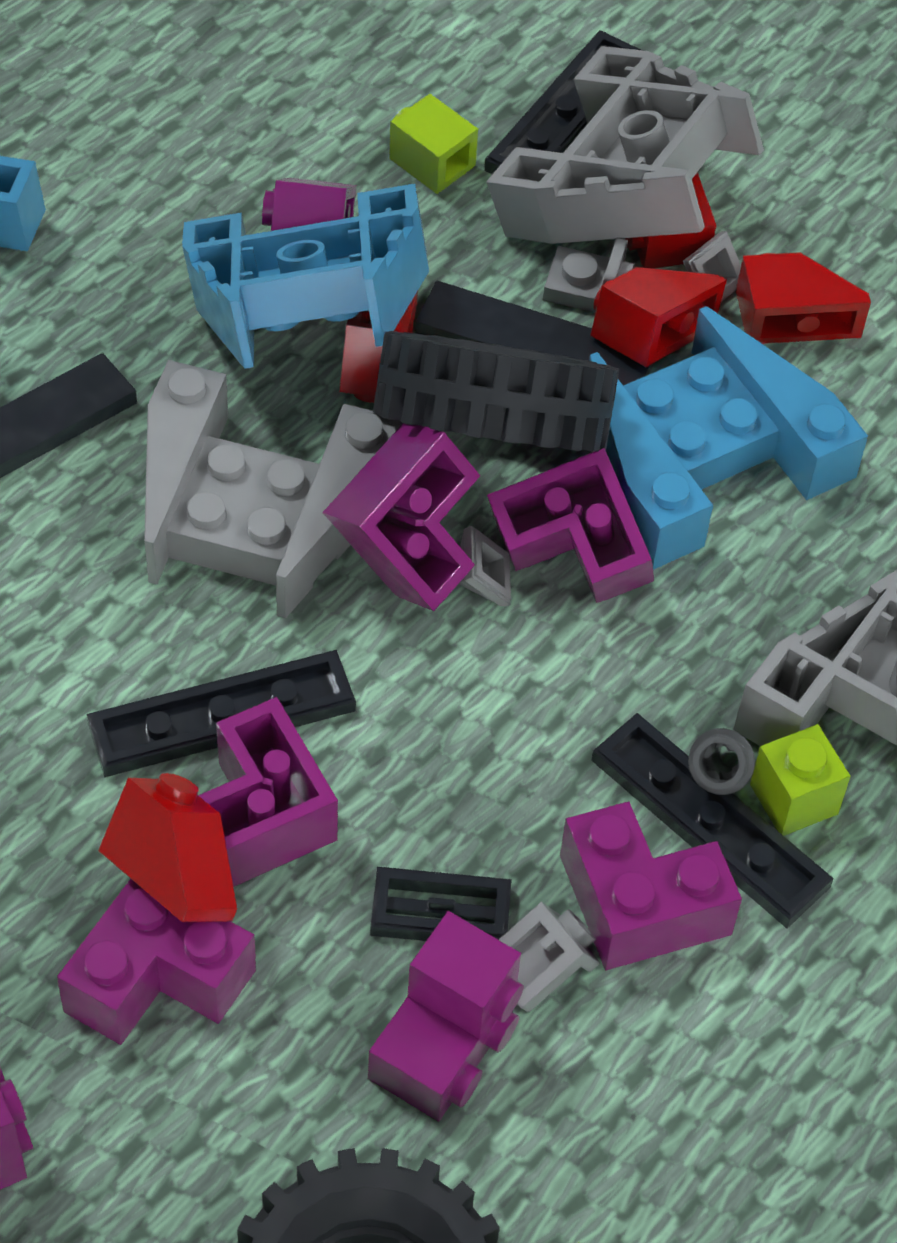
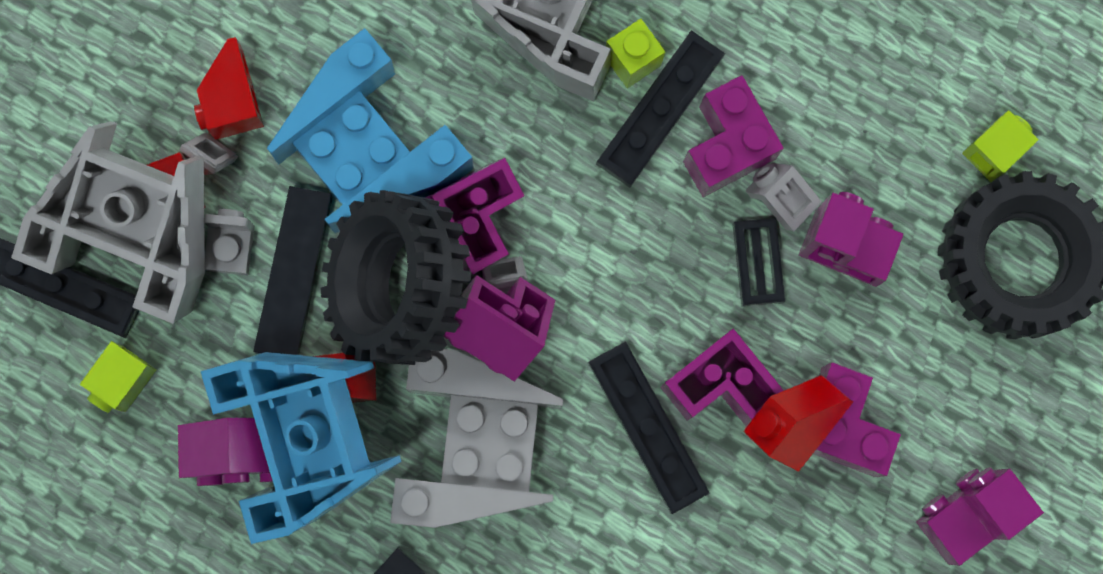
camera: 105 degrees left, 25 degrees up
red slope [590,267,727,367] -> none
dark grey cone [689,728,755,795] -> none

